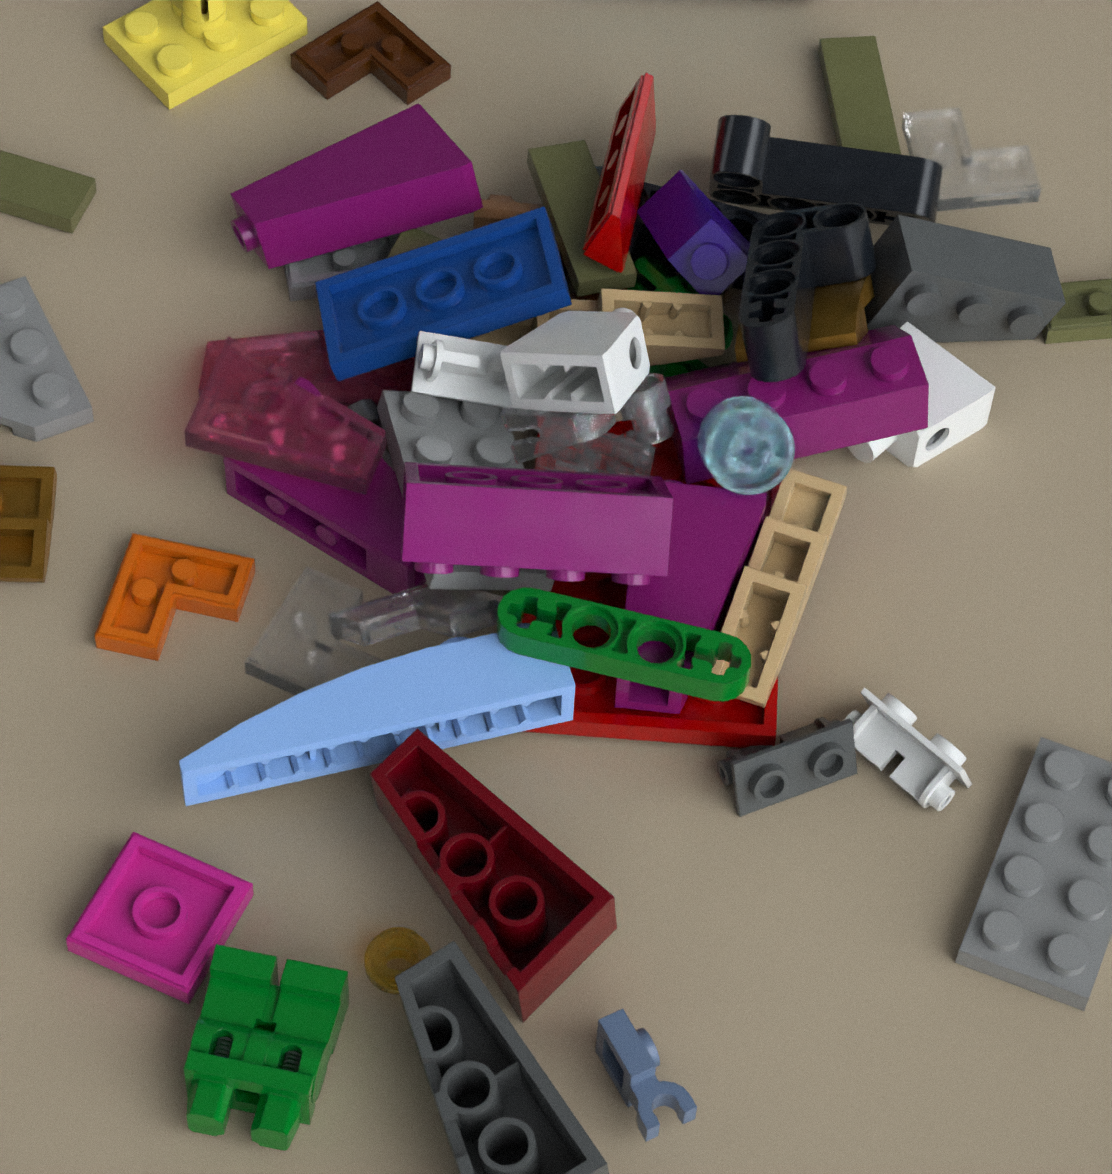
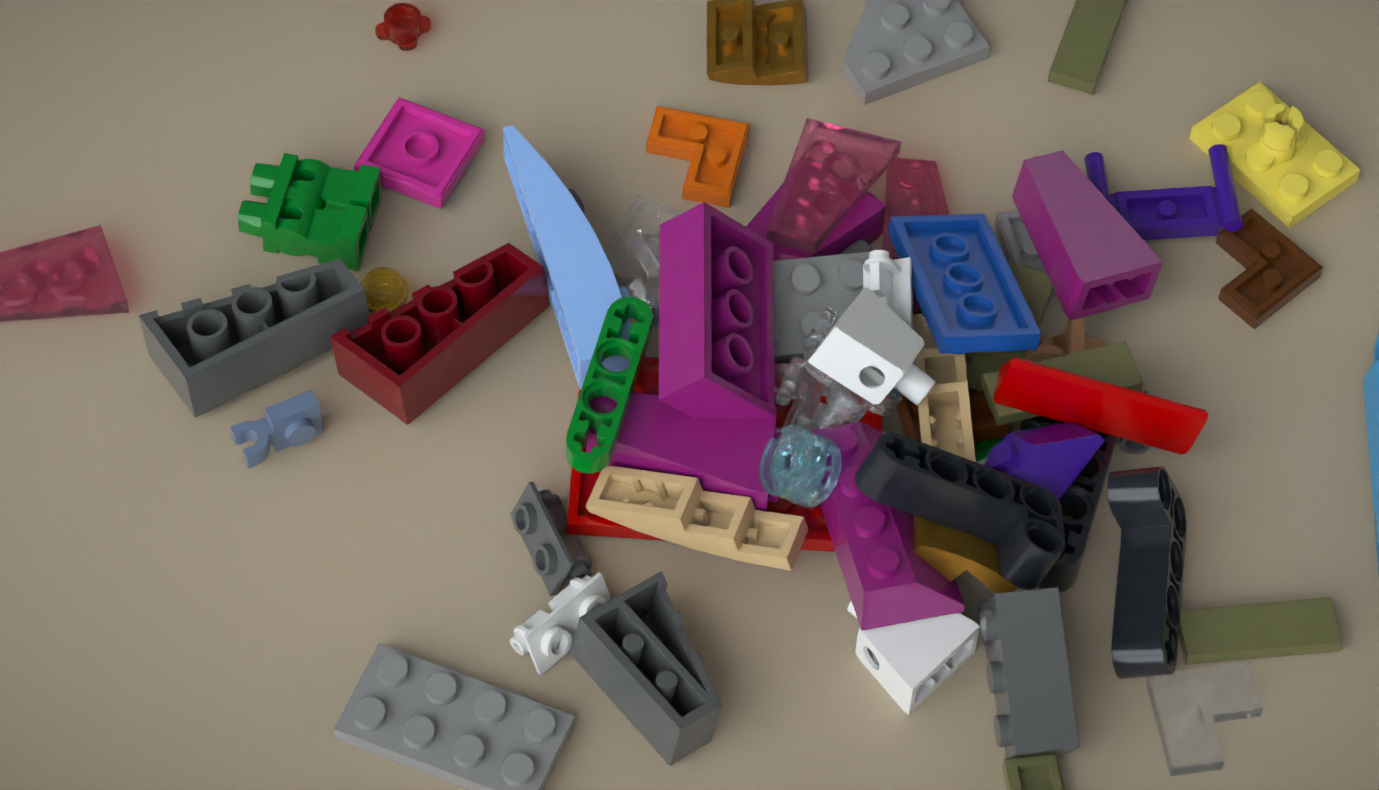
camera: 90 degrees right, 0 degrees up
none -> dark grey wedge [571,571,722,766]
none -> dark purple plate [1084,144,1243,240]

